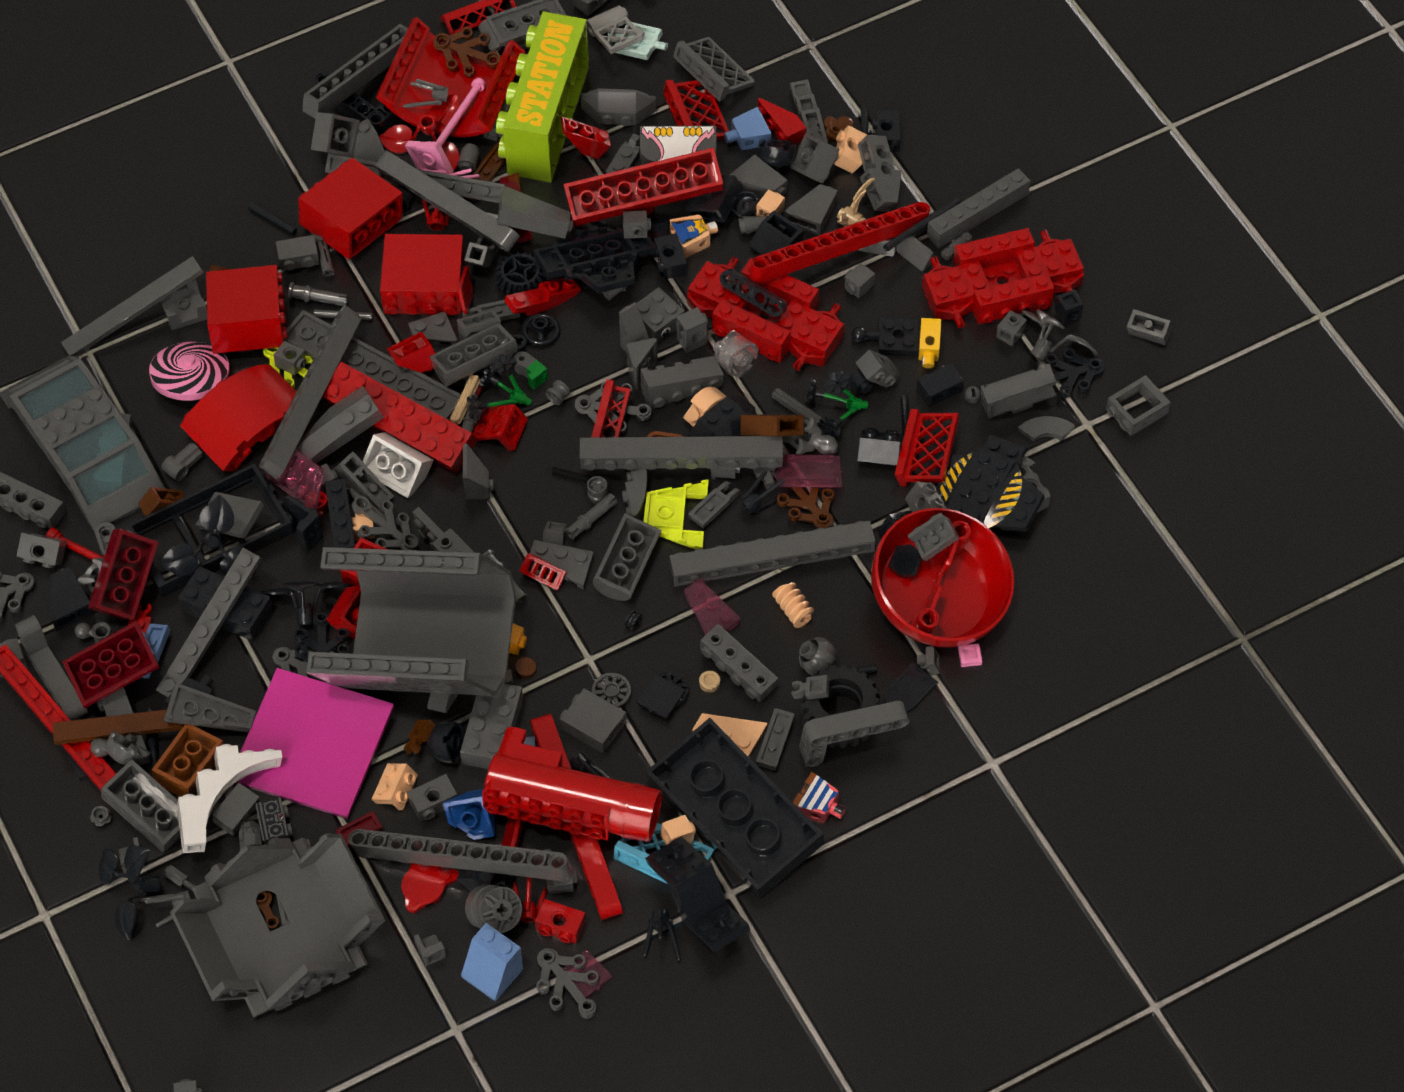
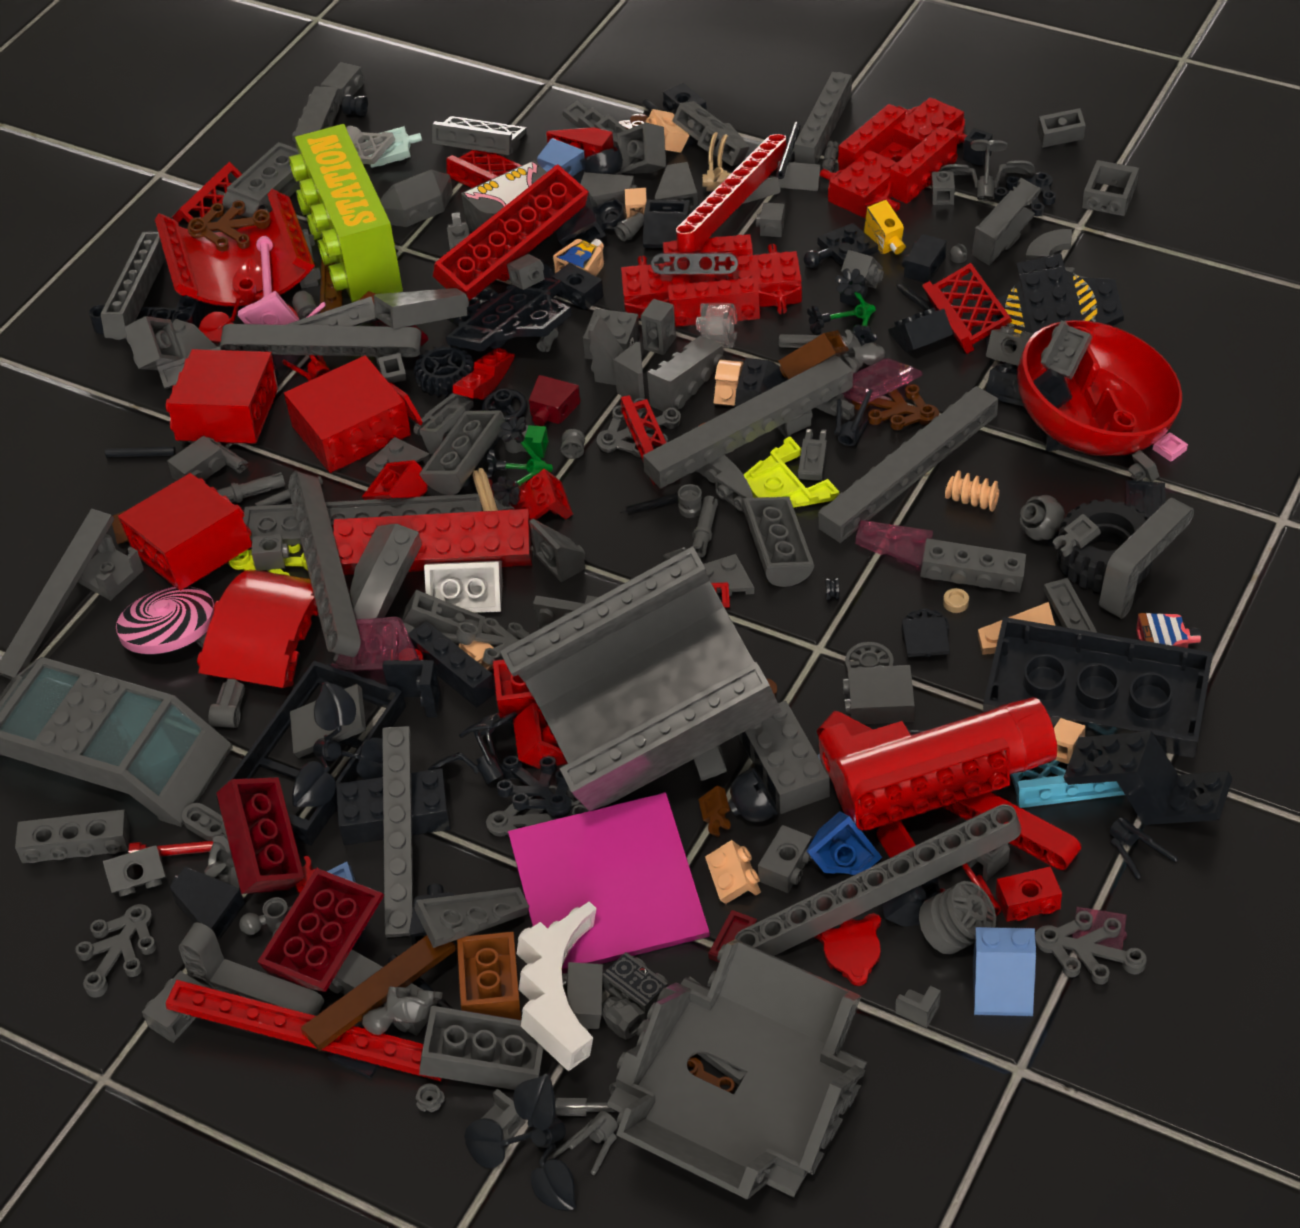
camera: 30 degrees left, 10 degrees down
reddish brown slope [138,487,185,516] -> none
dark grey plant [403,79,448,108] -> none
red slope [560,117,611,159] -> none
none -> dark red torso [529,375,581,426]

